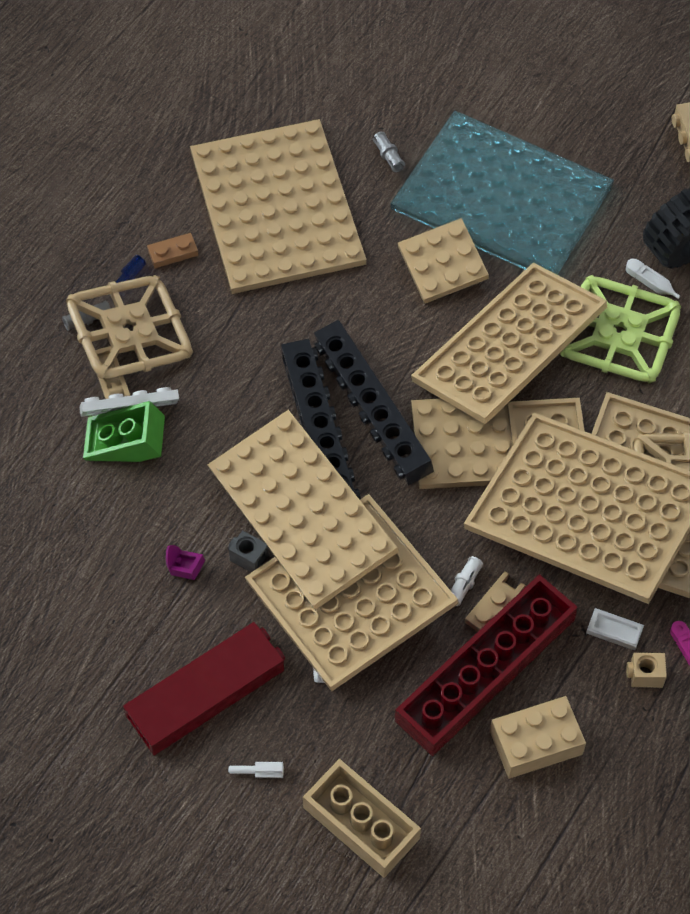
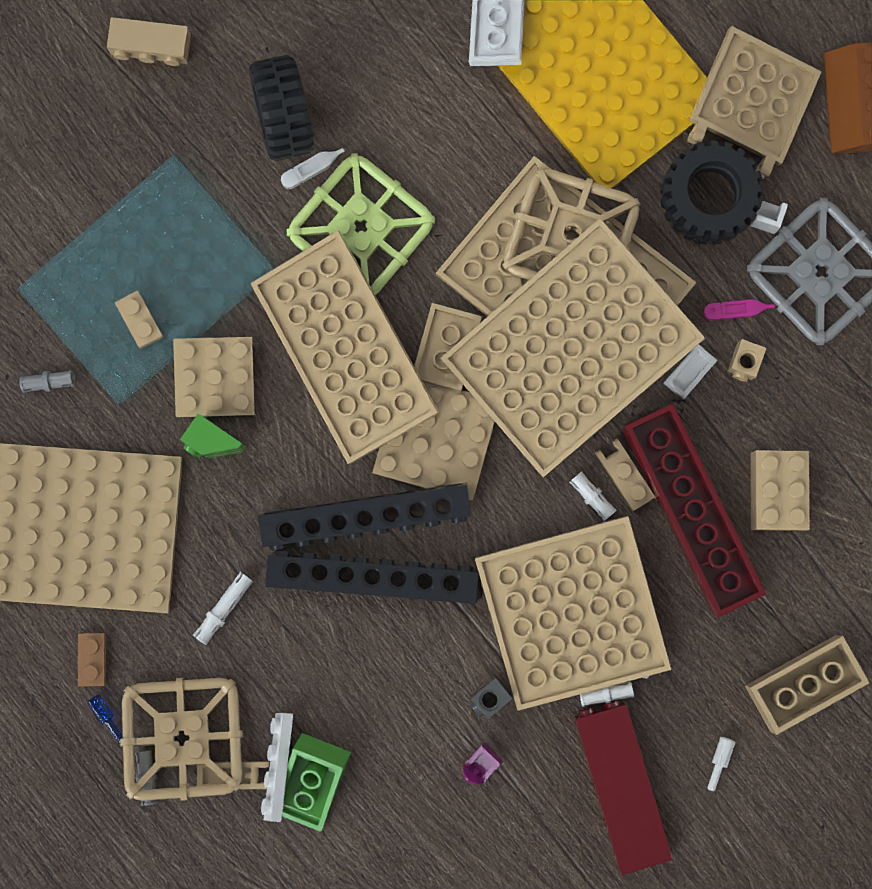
camera: 70 degrees left, 25 degrees up
tan plate [207,410,399,610] -> none
none -> tan plate [115,290,164,349]
none -> bright green slope [180,414,248,459]
none -> white pin [193,572,254,645]
none -> white pin [580,681,634,707]

